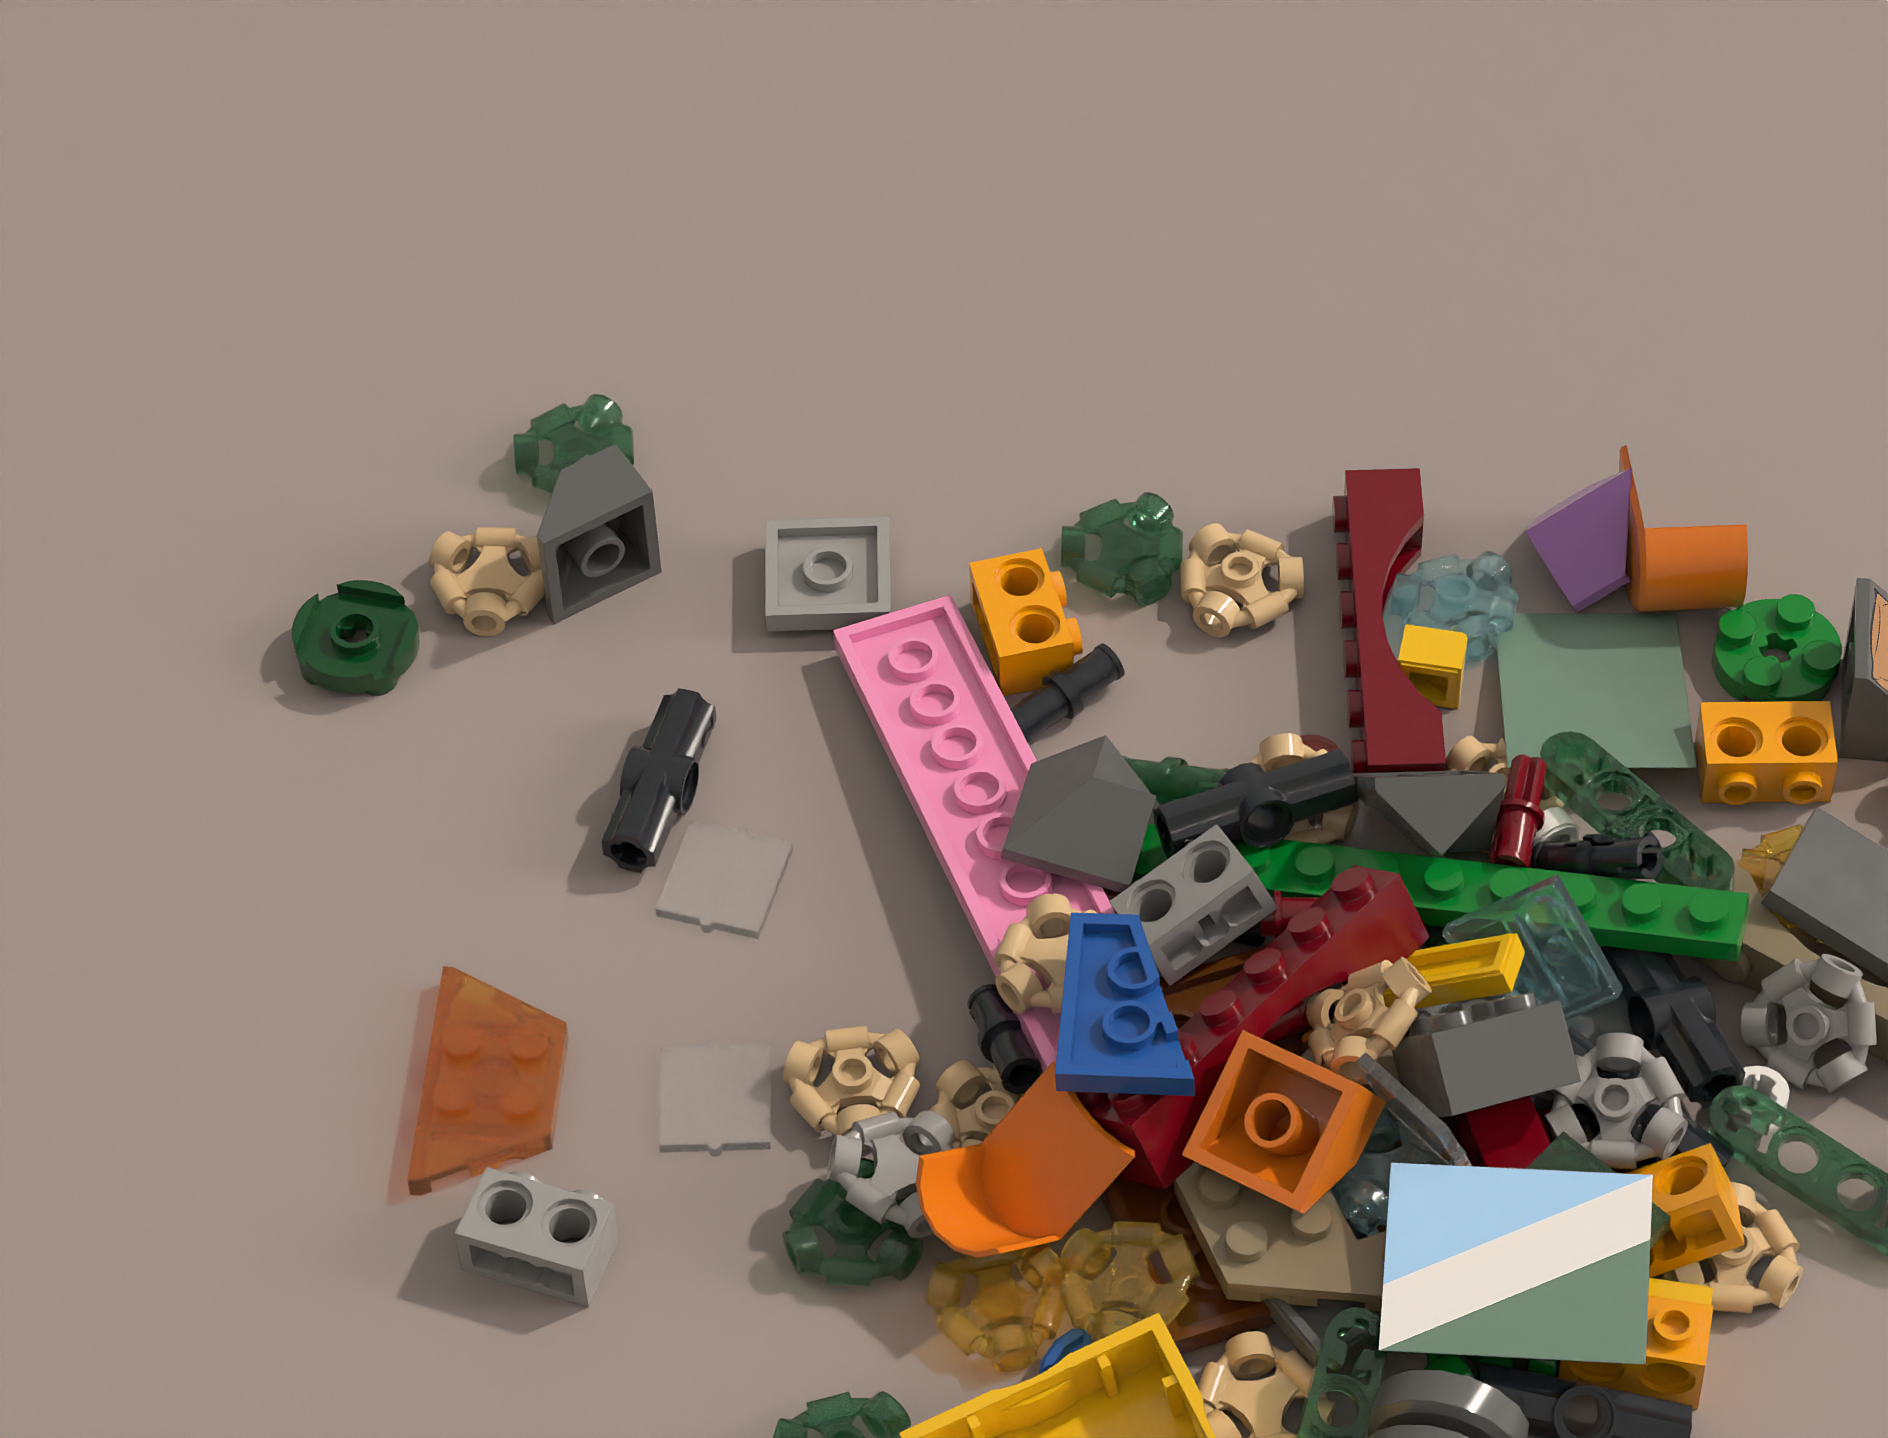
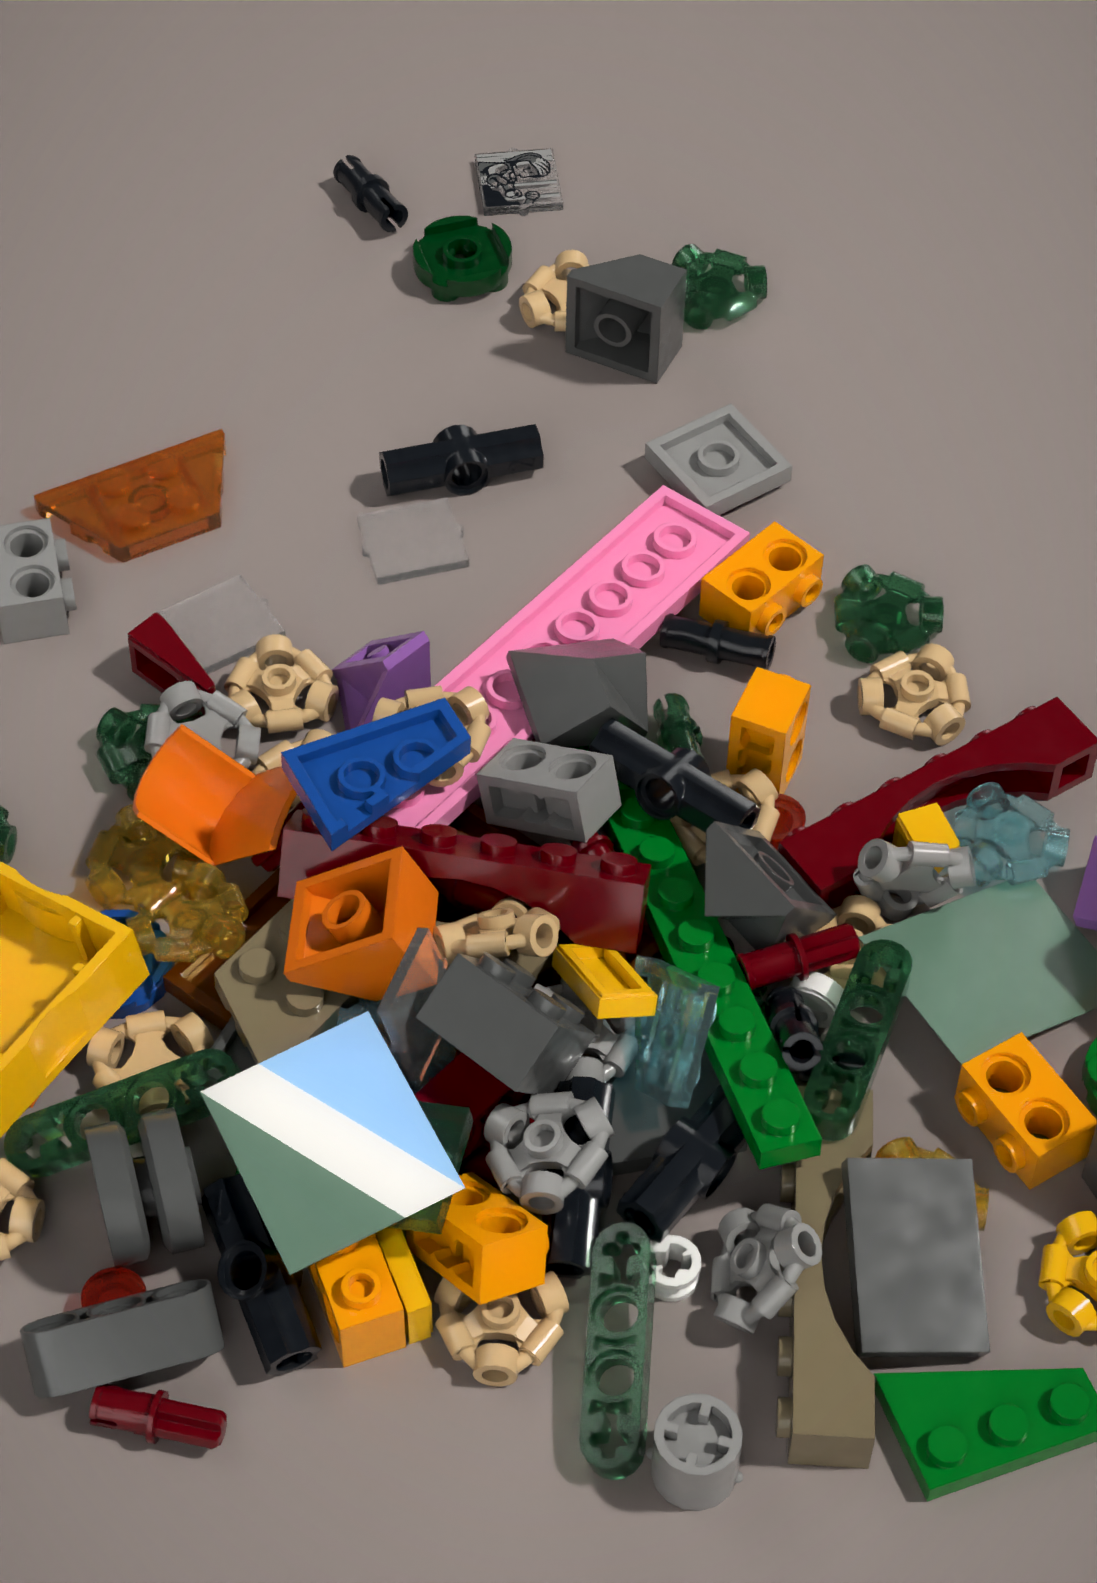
camera: 55 degrees right, 0 degrees up
none -> dark red slope [128,612,216,719]
none -> medium lavender slope [332,631,431,730]
none -> black pin [333,155,408,232]
none -> piece [475,148,563,216]
none -> light orange brick [726,667,811,807]
none -> light grey piece [853,838,976,921]

